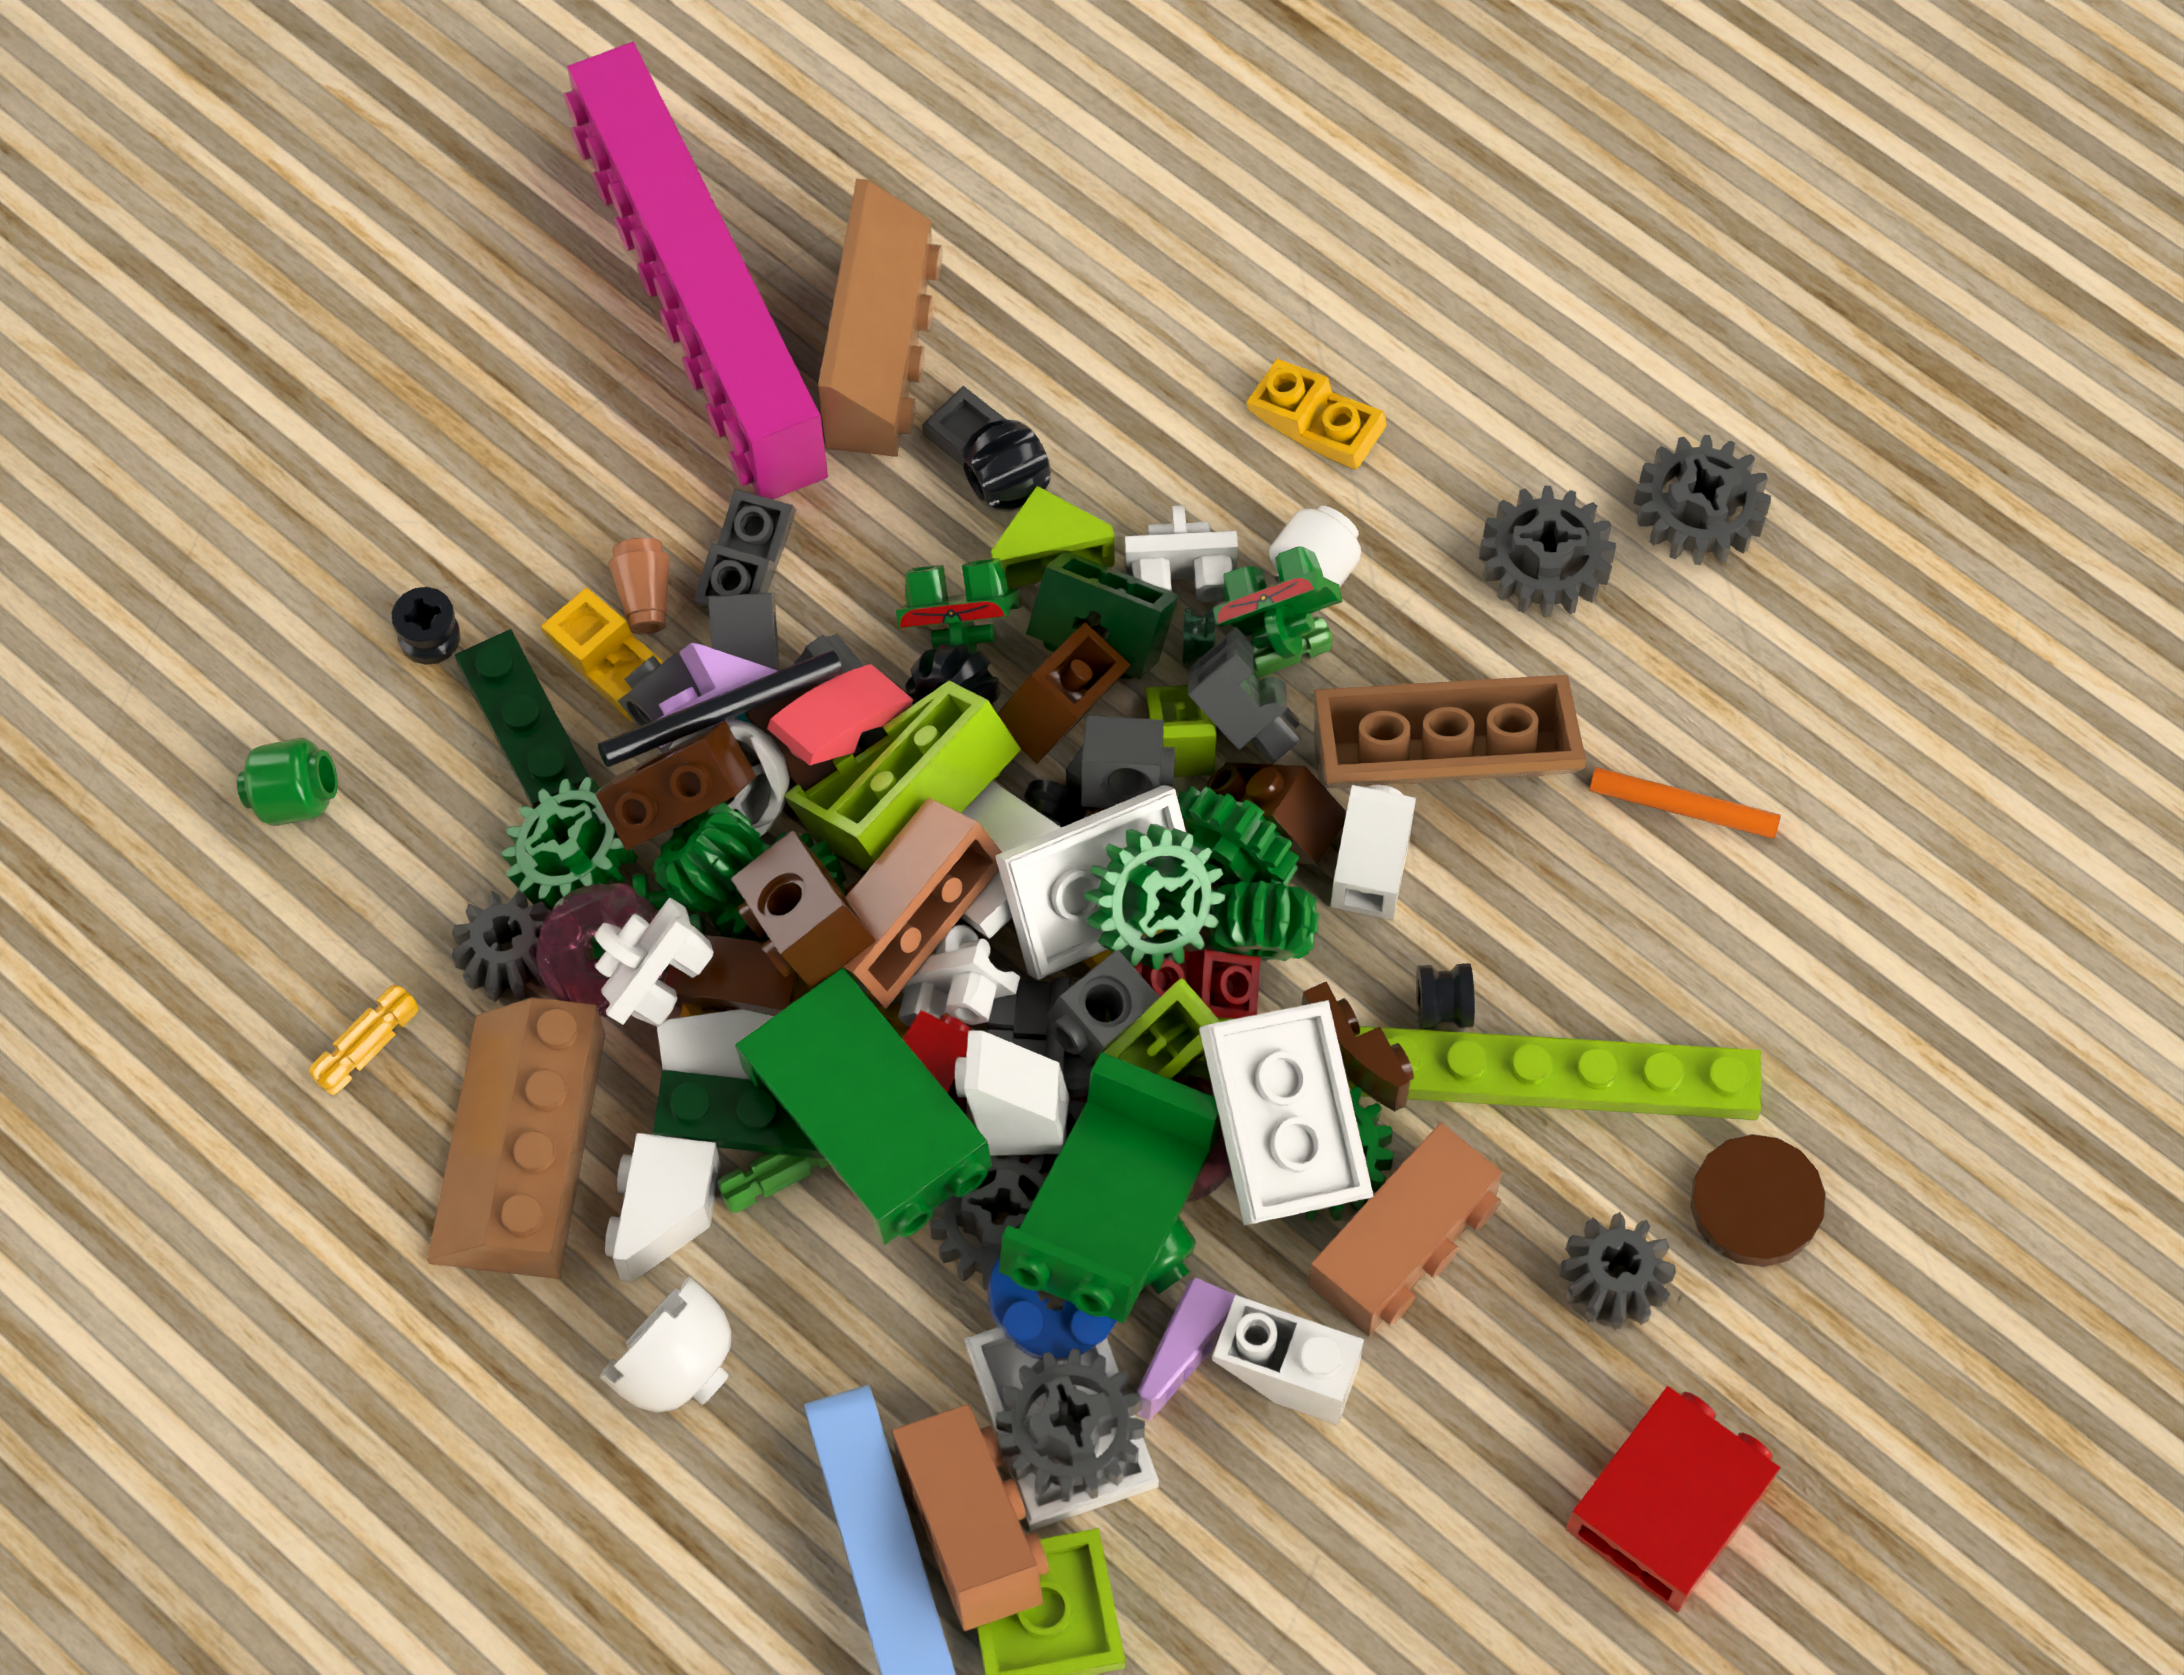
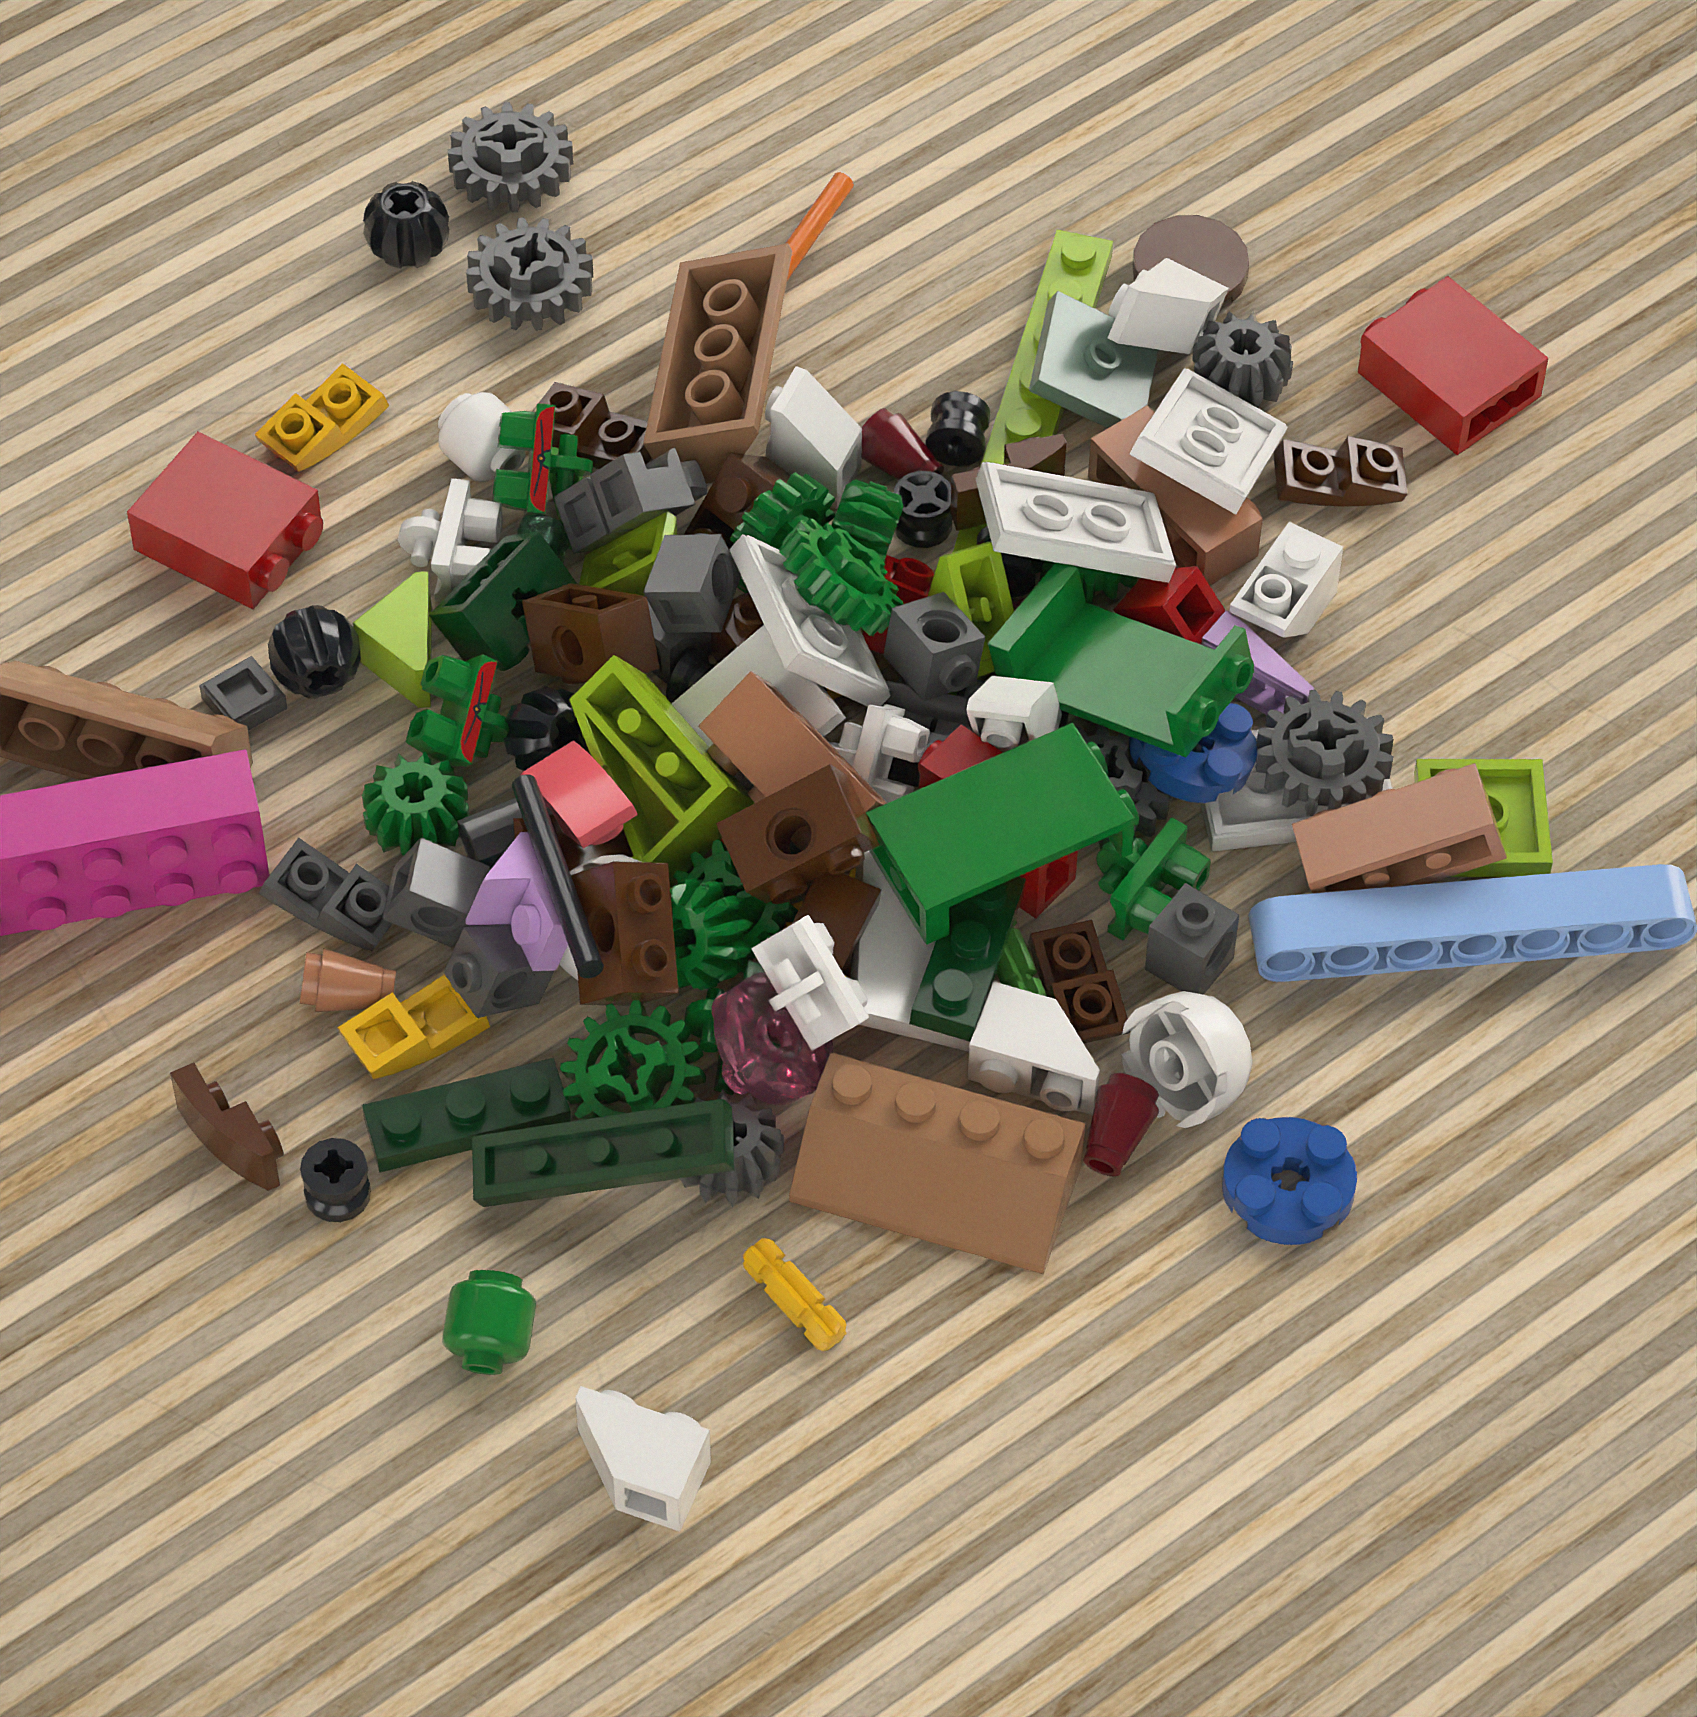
camera: 80 degrees left, 10 degrees down
none -> brick [127,431,323,610]
none -> reddish brown slope [170,1062,284,1191]
none -> green gear [362,751,470,856]
none -> black piece [363,181,450,269]
none -> dark green plate [472,1099,734,1207]
none -> reddish brown slope [532,382,652,469]
none -> white slope [575,1386,711,1532]
none -> dark red cone [861,408,944,480]
none -> black wheel [894,471,952,548]
none -> reddish brown slope [1028,919,1130,1044]
none -> sand green plate [1029,291,1158,428]
none -> dark red cone [1083,1073,1159,1177]
none -> green hips [1096,817,1211,941]
none -> white slope [1108,258,1229,354]
none -> red brick [1113,566,1226,645]
none -> white tile [1130,368,1288,514]
none -> dark grey brick [1145,883,1239,995]
none -> blue plate [1222,1117,1357,1245]
none -> reddish brown slope [1273,436,1408,507]

